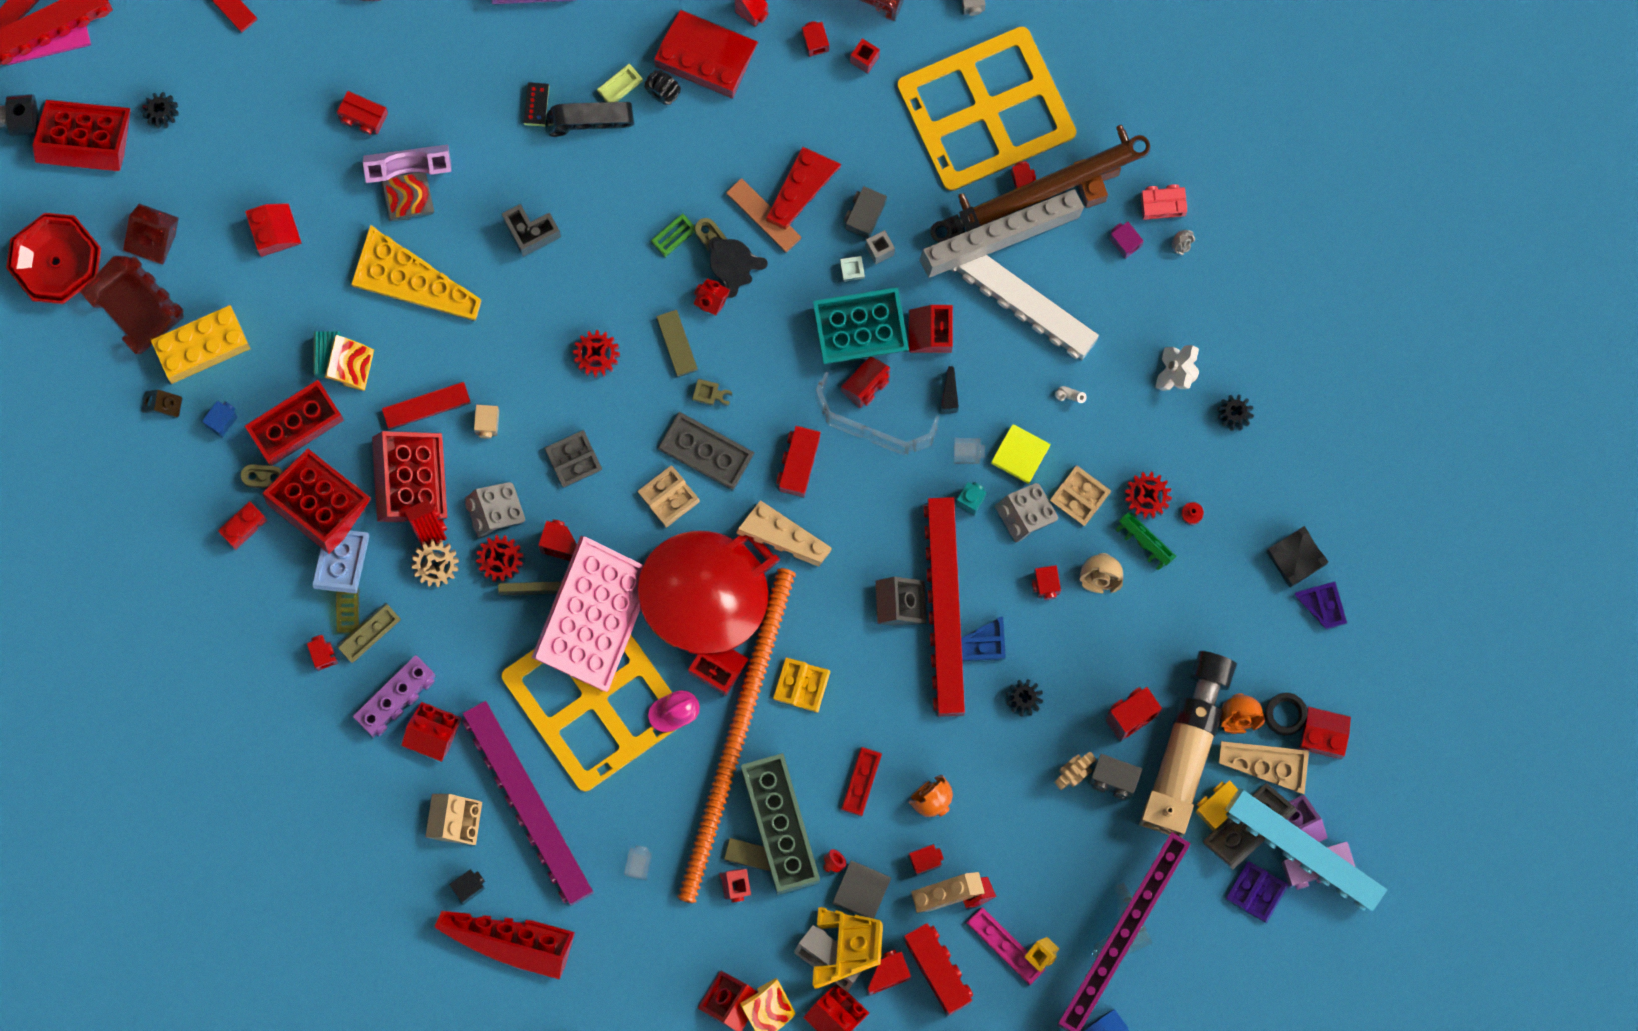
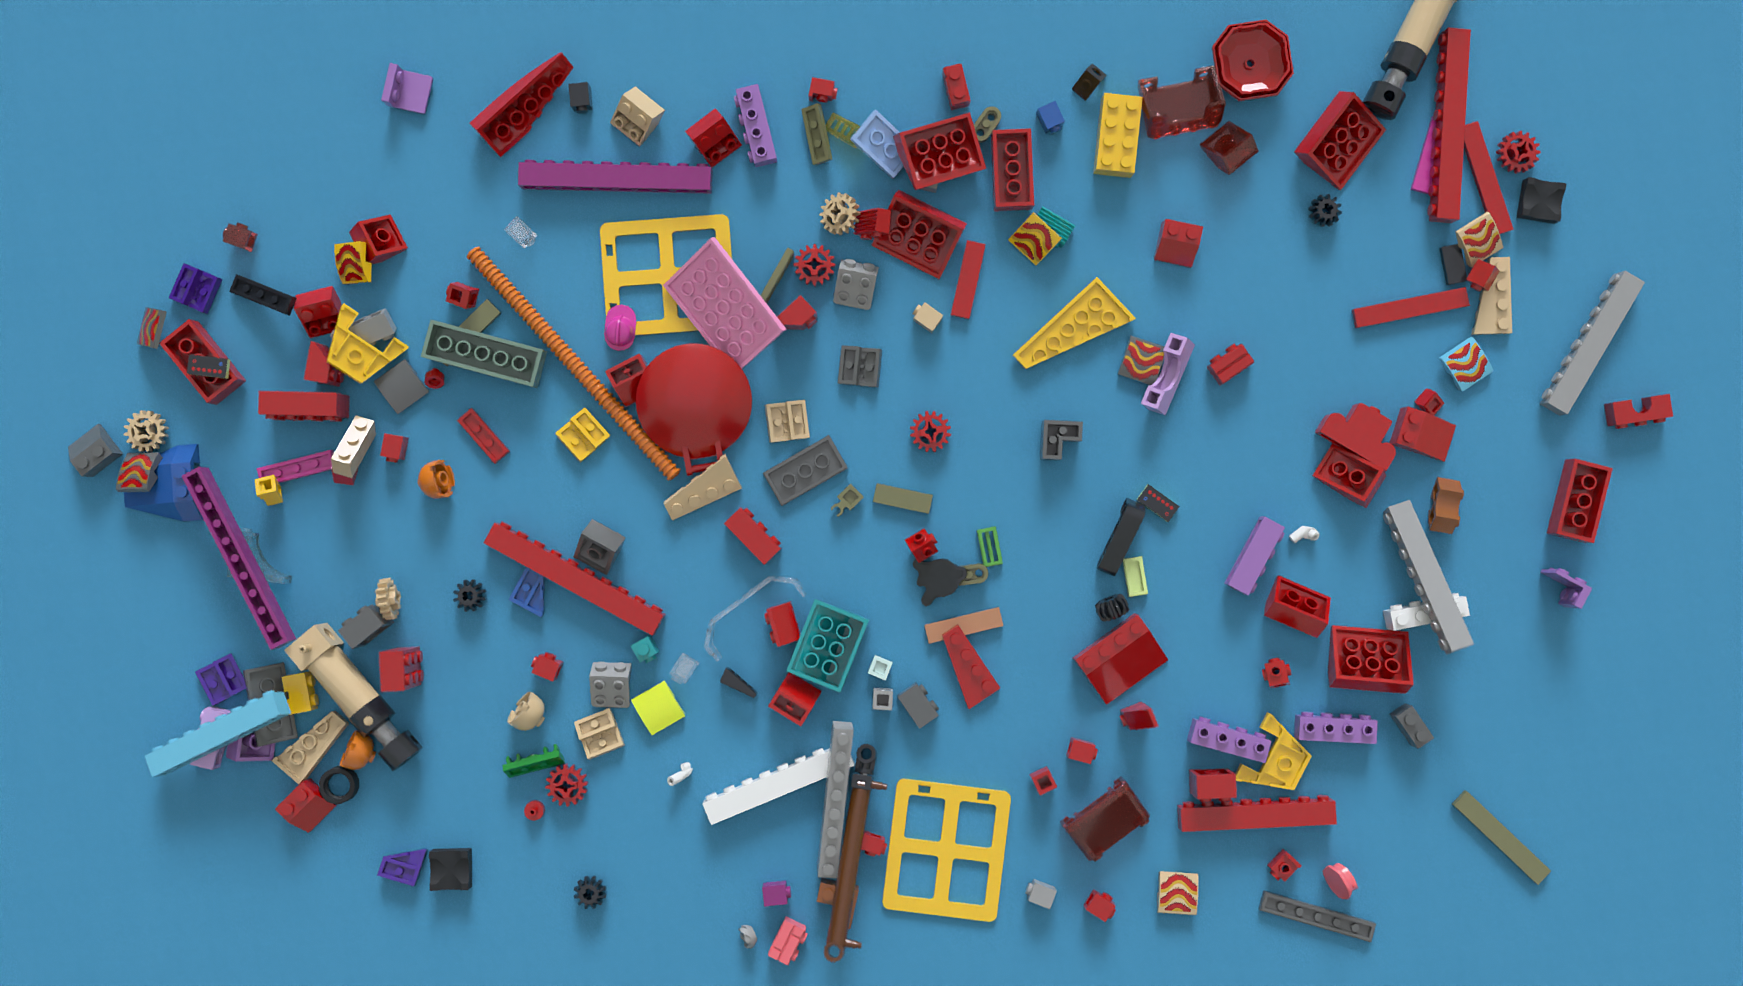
camera: 125 degrees right, 10 degrees up
white plant [1156,345,1199,391] -> none

